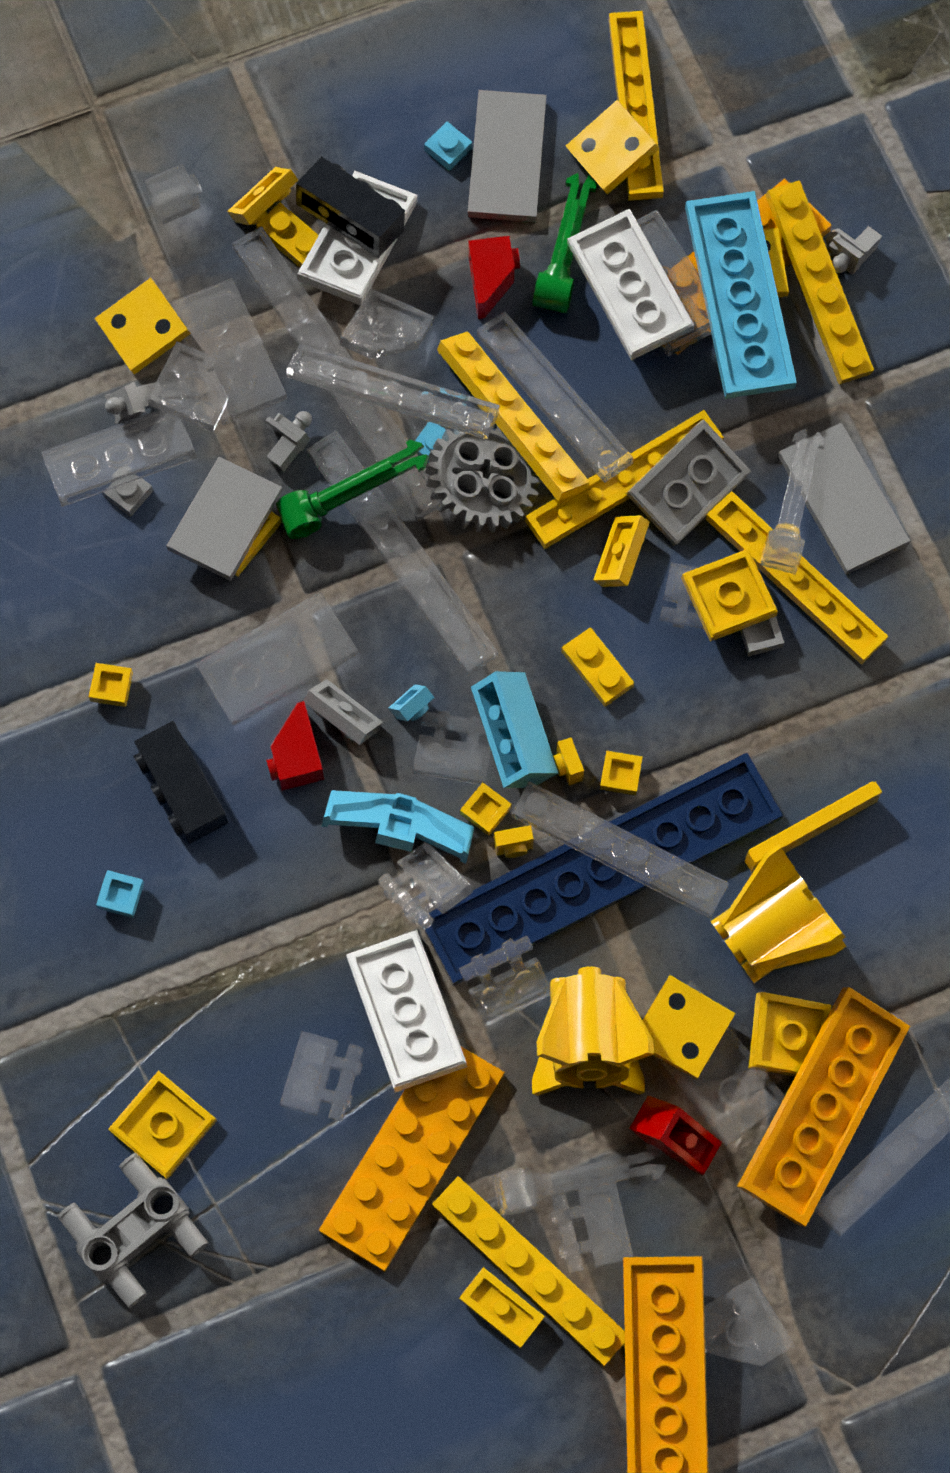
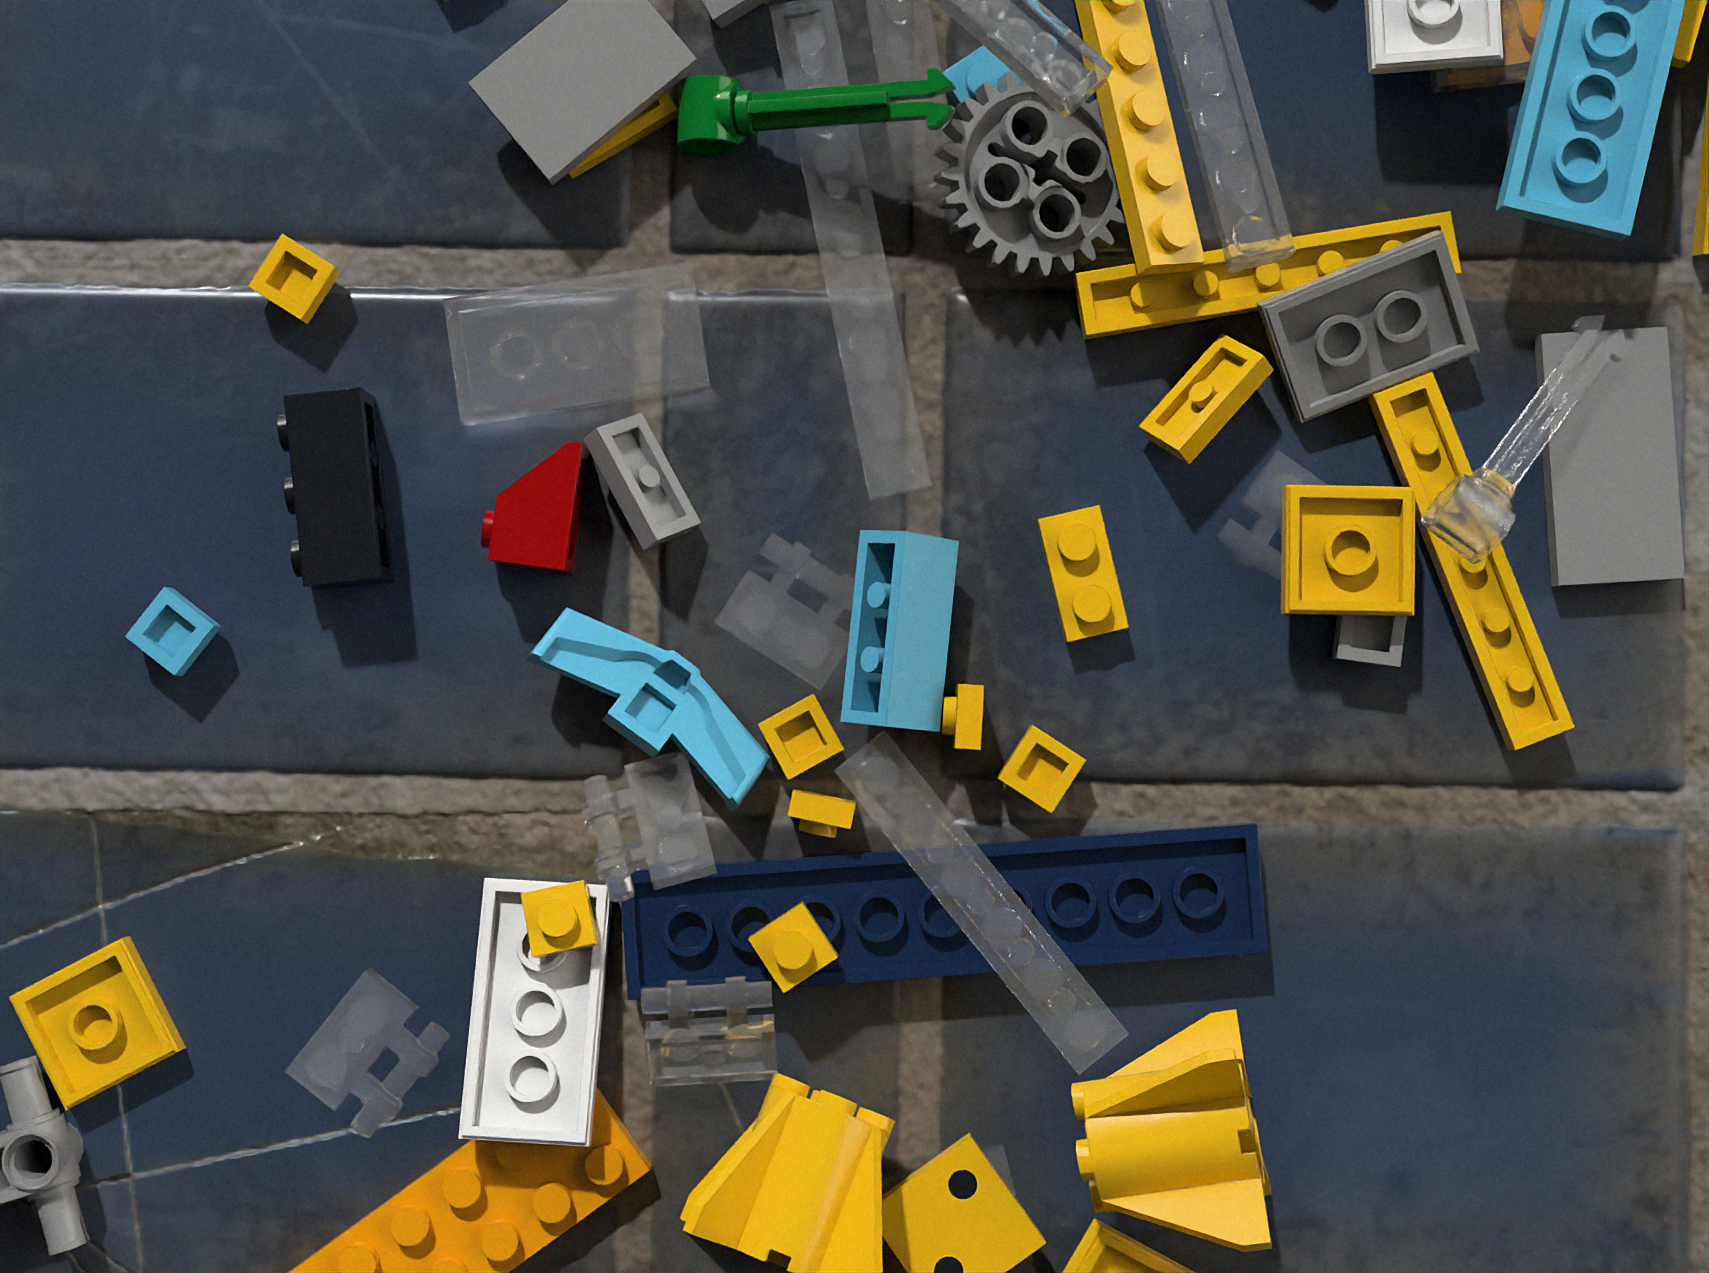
camera: 30 degrees right, 15 degrees up
medium azure plate [388,685,435,721] -> none
yellow tile [745,781,882,872] -> none
none -> yellow plate [520,880,599,959]
none -> yellow plate [748,901,838,993]

